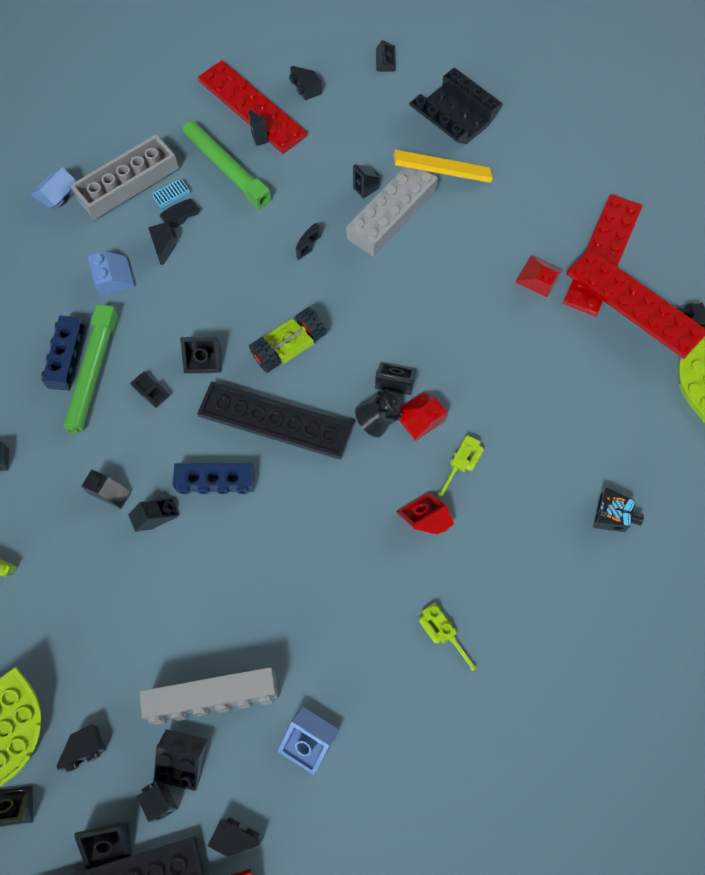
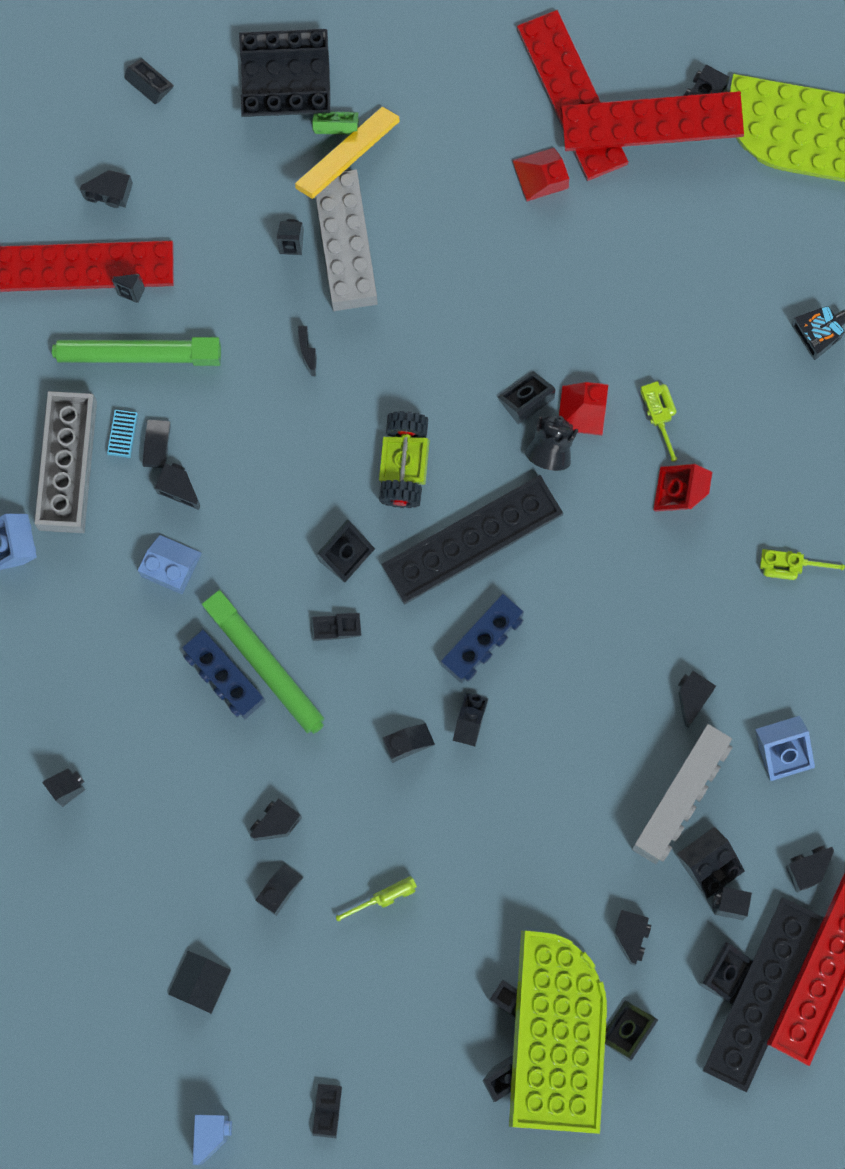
camera: 45 degrees left, 10 degrees up
none -> bright green bracket [313,112,359,135]
none -> black slope [678,671,716,728]

